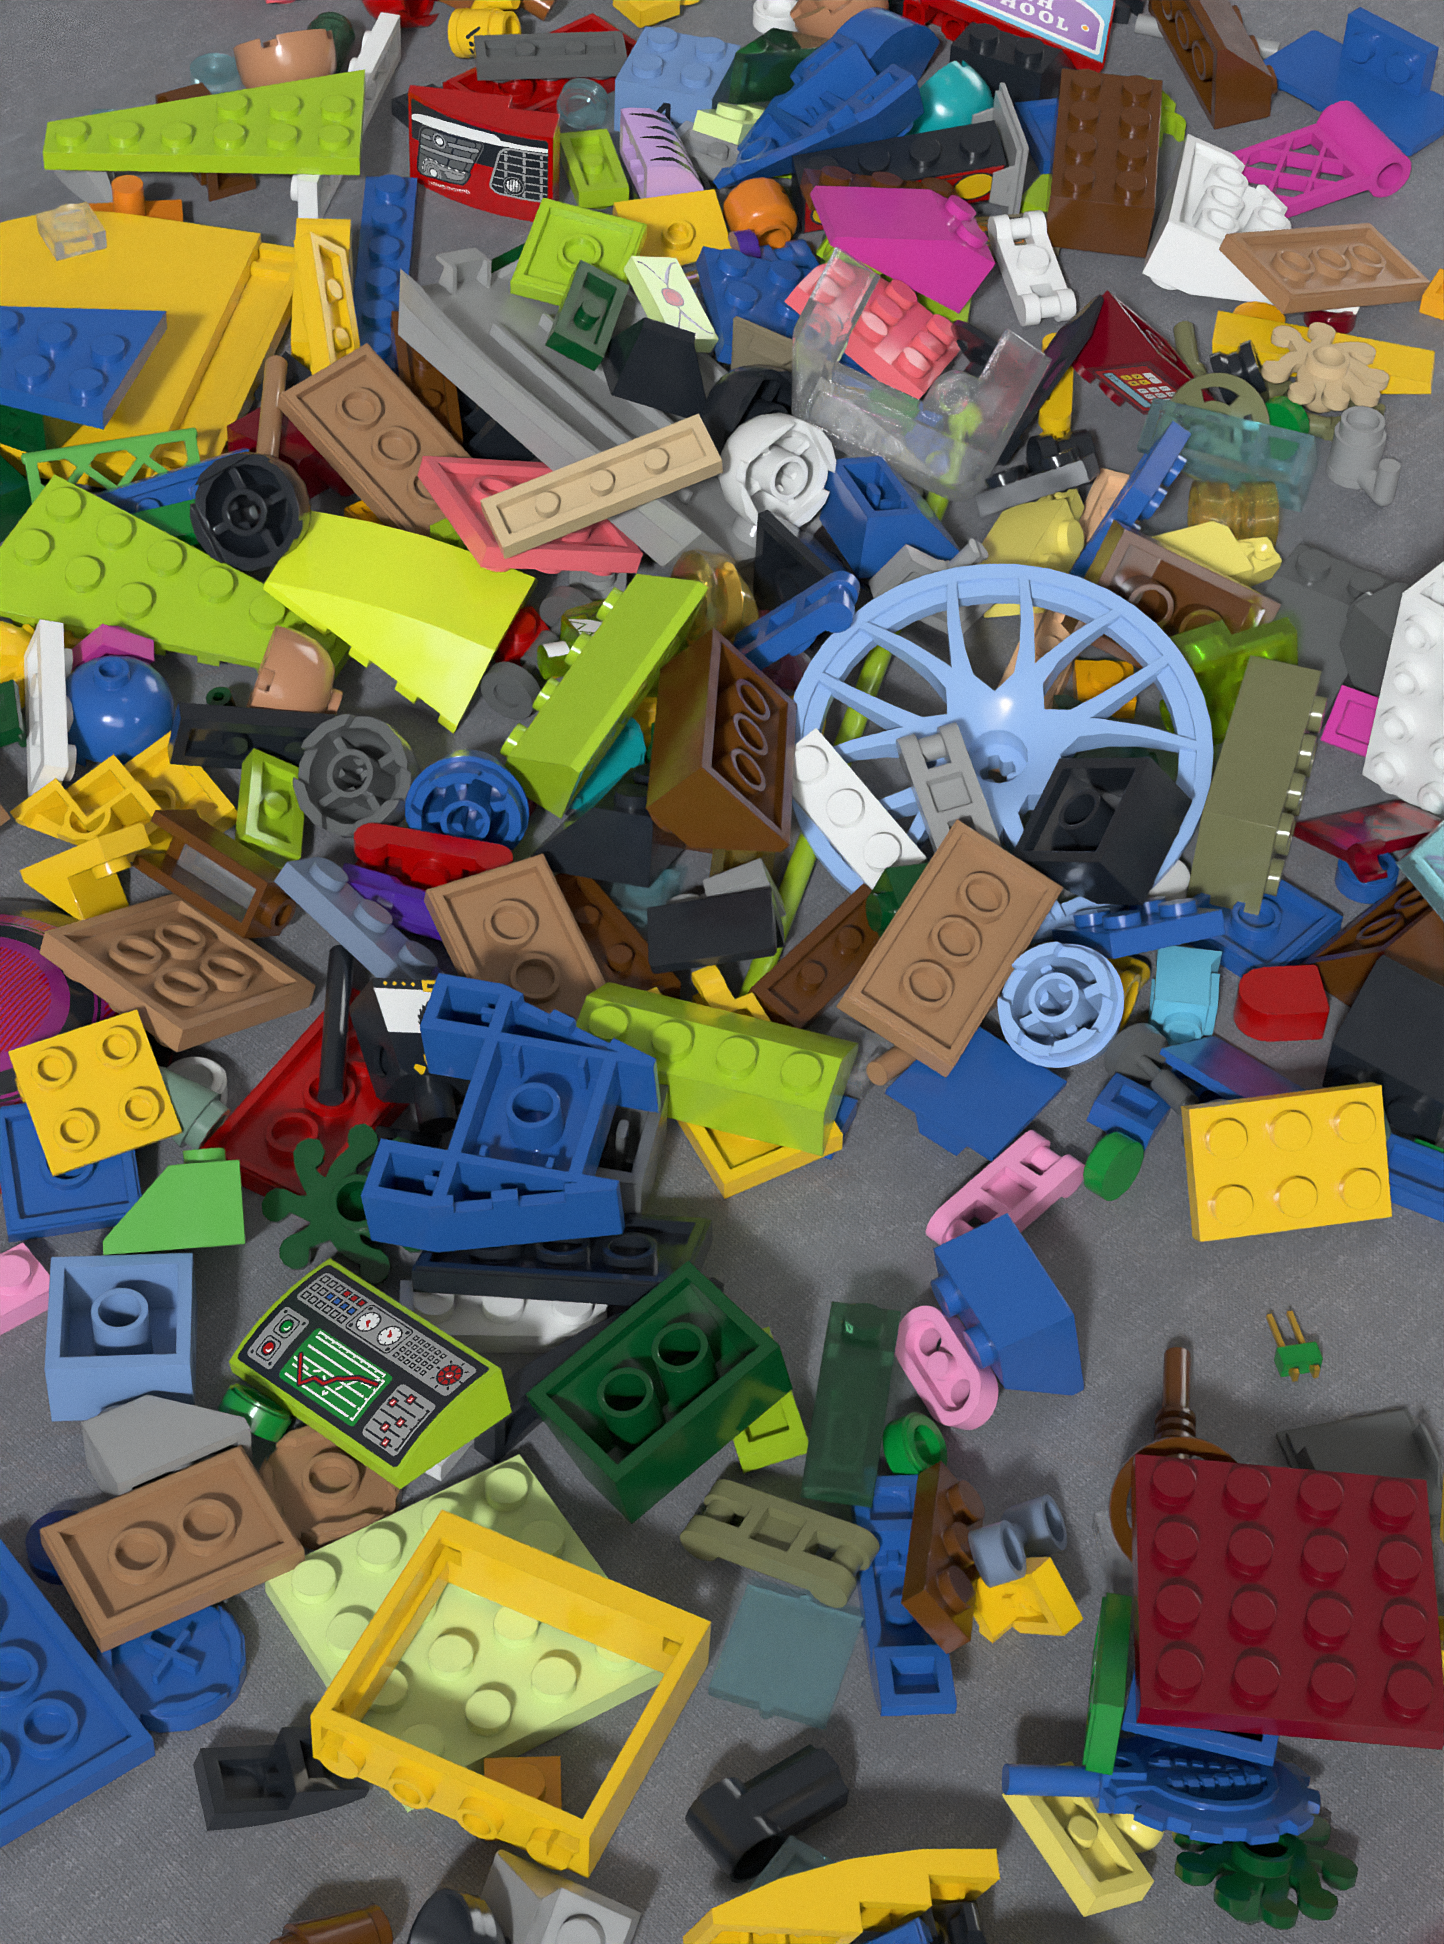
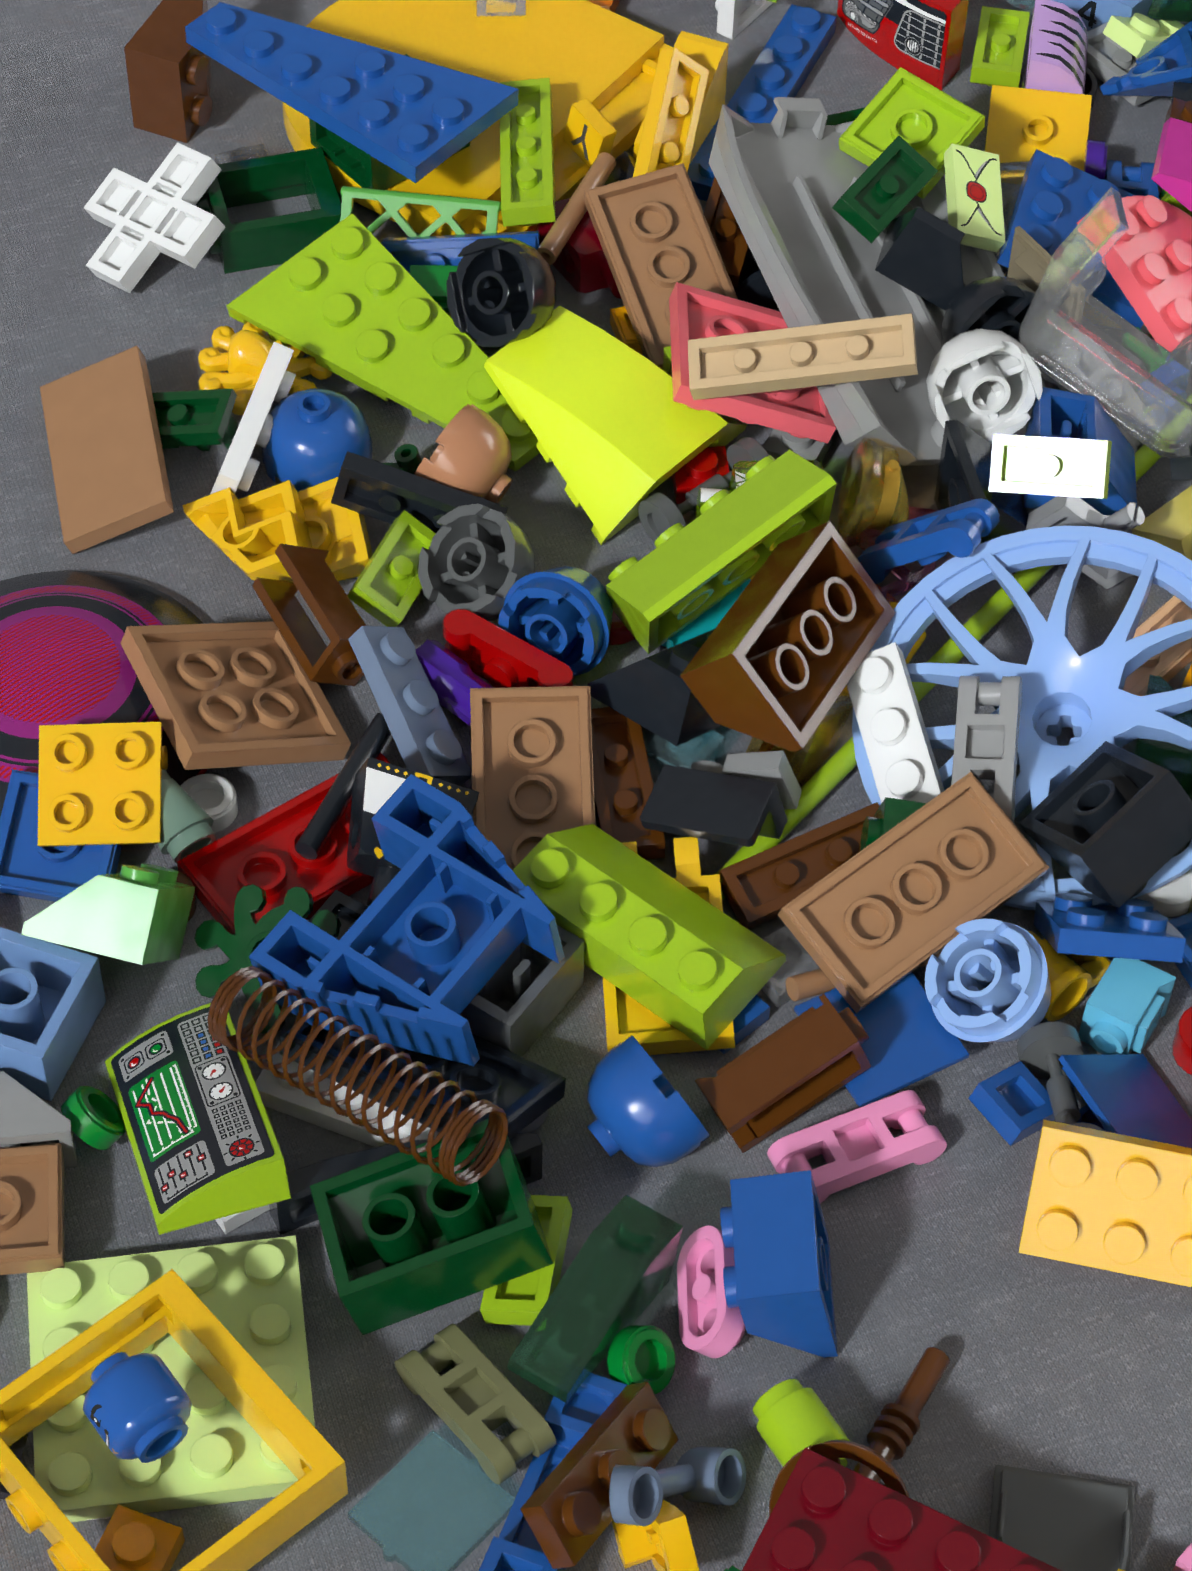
camera: 25 degrees right, 5 degrees up
yellow slope [19,822,152,921] -> none
dark pink plate [71,624,154,671] -> none
medium nougat tile [259,1425,402,1551] -> none
orange head [723,177,798,249] -> none
green tile [1083,1132,1144,1201] -> none
green piece [1266,1310,1323,1382] -> none
none -> blue head [83,1352,192,1463]
none -> reddish brown piece [208,966,508,1187]
none -> lime plate [500,78,556,227]
none -> yellow tile [563,97,617,168]
none -> blue cylinder [587,1035,710,1167]
none -> reddish brown window [695,994,871,1153]
none -> lime brick [753,1379,850,1467]
none -> plate [989,434,1112,499]

